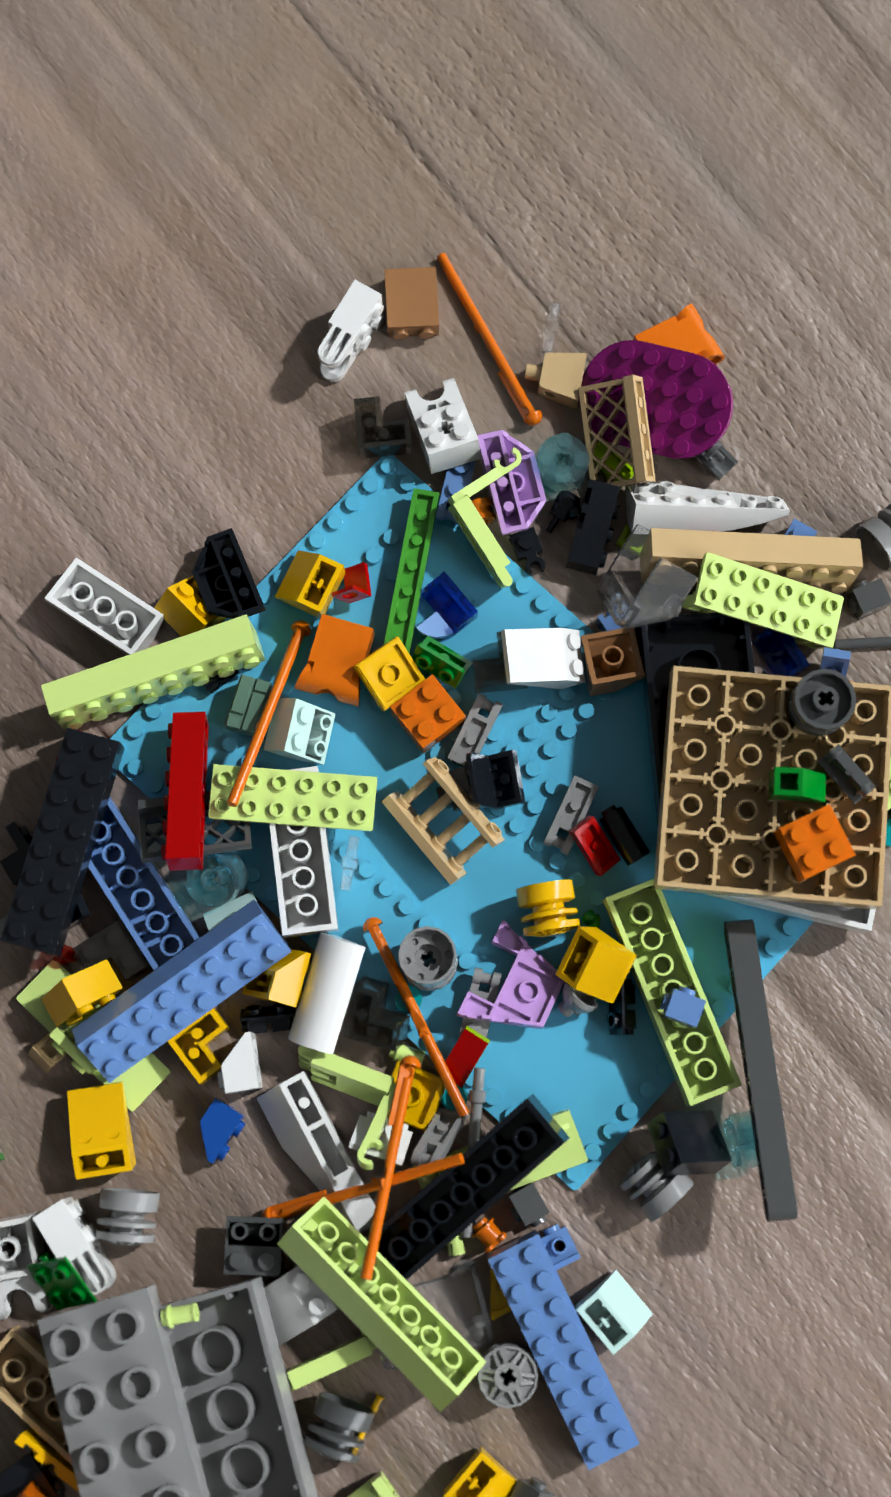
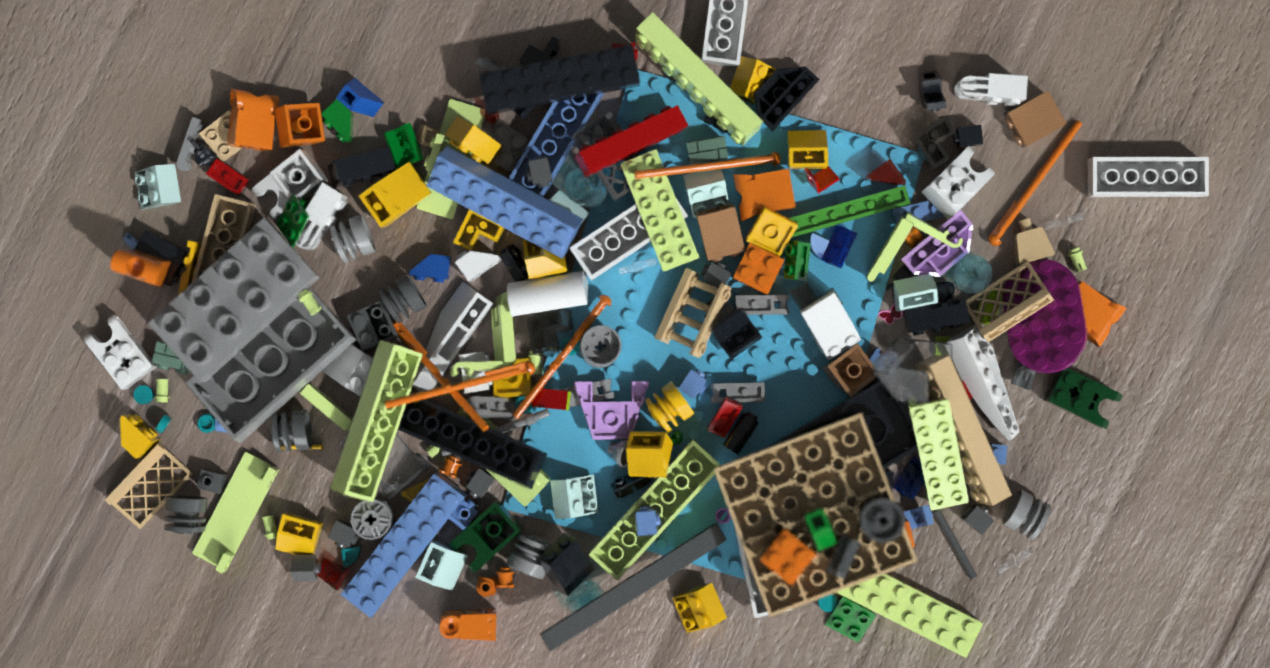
camera: 70 degrees right, 10 degrees up
none -> clear red slope [318,557,350,590]
none -> black wedge [328,147,395,188]
none -> dark grey brick [328,519,359,549]
none -> teal tile [341,546,361,568]
none -> dark grey wheel [378,273,427,324]
none -> green bracket [384,123,424,169]
none -> orange piece [439,608,496,641]
none -> dark green brick [449,500,524,573]
none -> orange brick [476,576,497,597]
none -> orange brick [495,567,515,588]
none -> dark grey brick [527,158,553,188]
none -> light aqua slope [550,475,598,519]
none -> yellow slope [672,583,727,633]
none -> medium blue brick [678,368,708,399]
none -> medium nougat brick [696,203,745,262]
none -> dark grey brick [701,261,732,288]
none -> medium lavender hinge [715,508,731,524]
none -> clear red slope [865,159,906,186]
none -> dark red sticker [878,302,902,324]
none -> light aqua slope [893,274,938,312]
none -> black brick [918,70,946,111]
none -> black brick [953,125,983,148]
none -> dark green brick [1044,368,1123,429]
none -> yellowish green pin [1068,247,1087,272]
none -> white brick [1088,157,1209,197]

